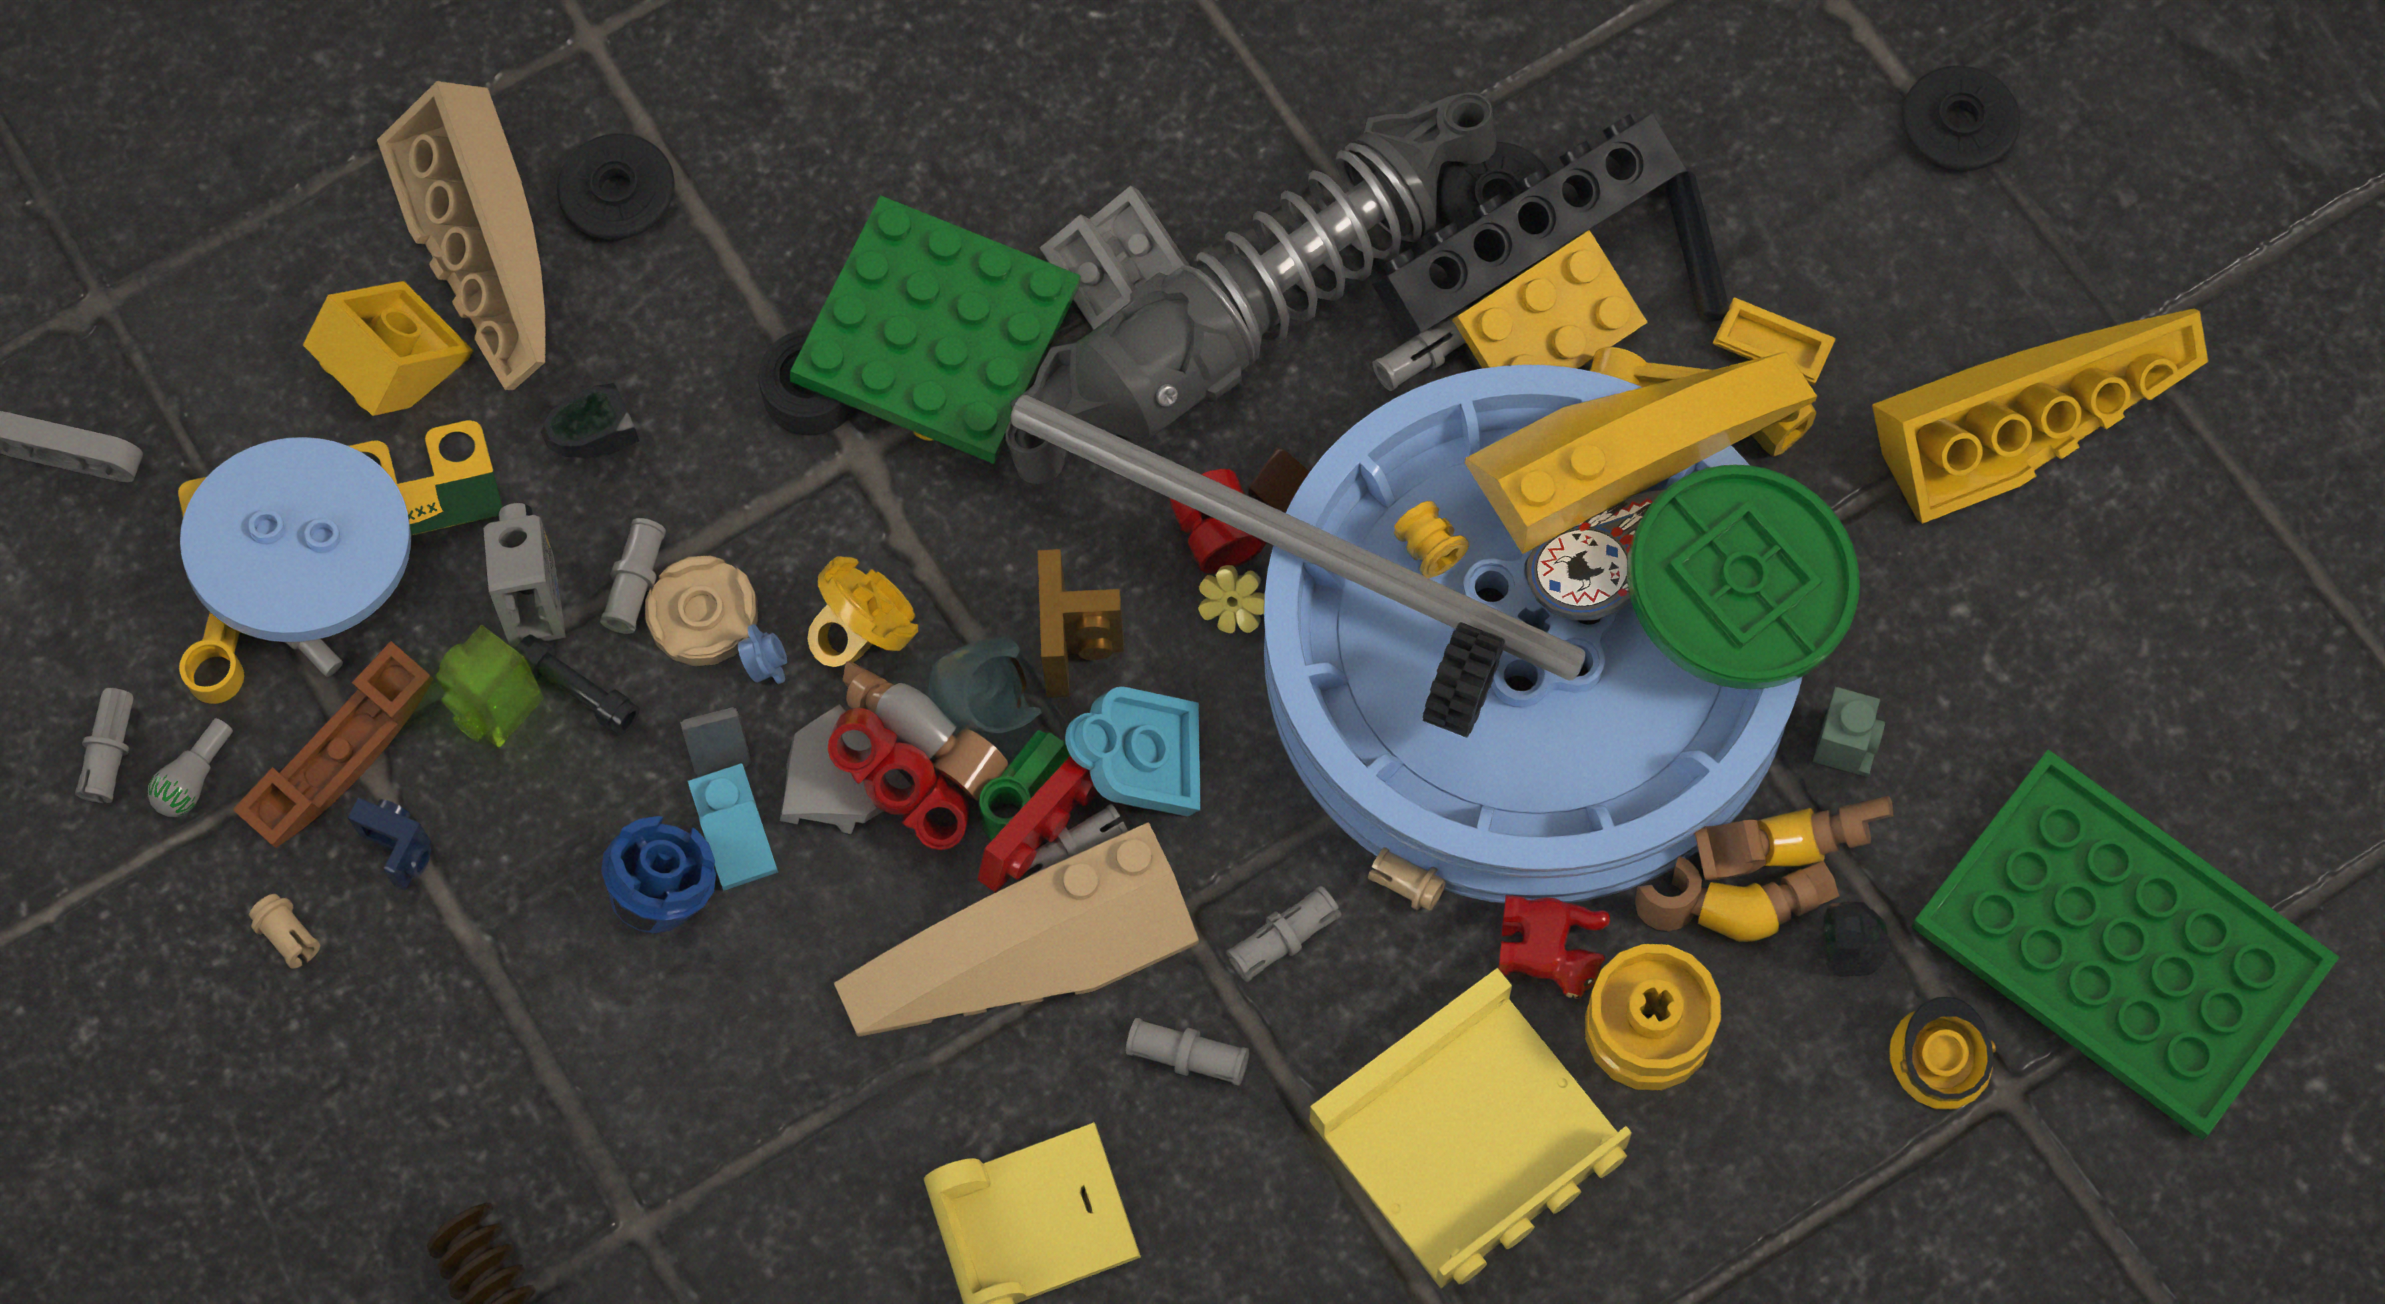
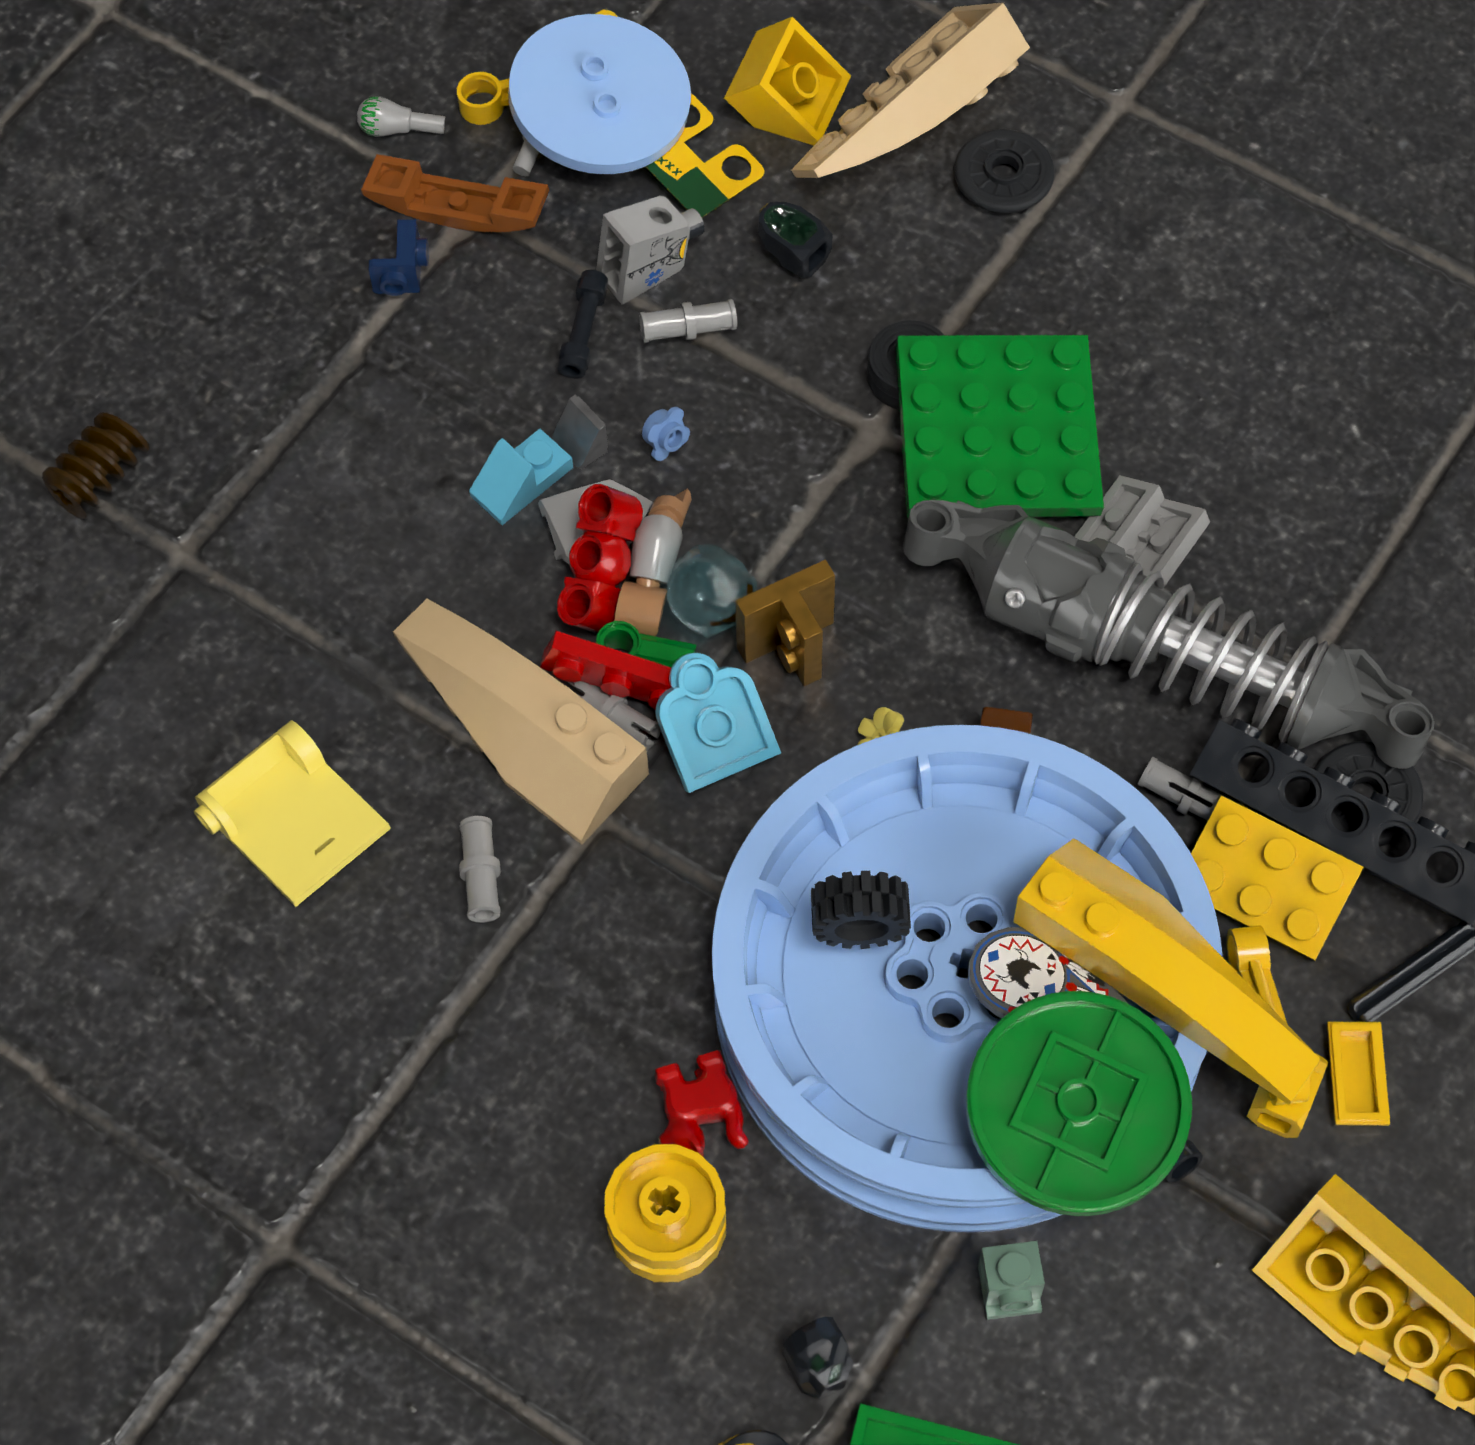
camera: 65 degrees right, 5 degrees down
light grey axle [75,688,134,803] -> none
tan pin [249,894,321,969] -> none
clear neon green brick [435,624,544,748] -> none
blue cone [601,816,716,933] -> none
tan tile [645,556,758,666] -> none
yellow tile [807,556,918,667] -> none
light grey axle [1010,395,1585,681] -> none
red wheel [1169,469,1266,574] -> none
light grey pin [1226,886,1342,982] -> none
light yellow panel [1310,968,1632,1288] -> none
tan pin [1368,847,1446,911] -> none
yellow bush [1394,501,1469,578] -> none
medium nougat piece [1635,856,1839,942] -> none
medium nougat piece [1695,796,1893,880] -> none

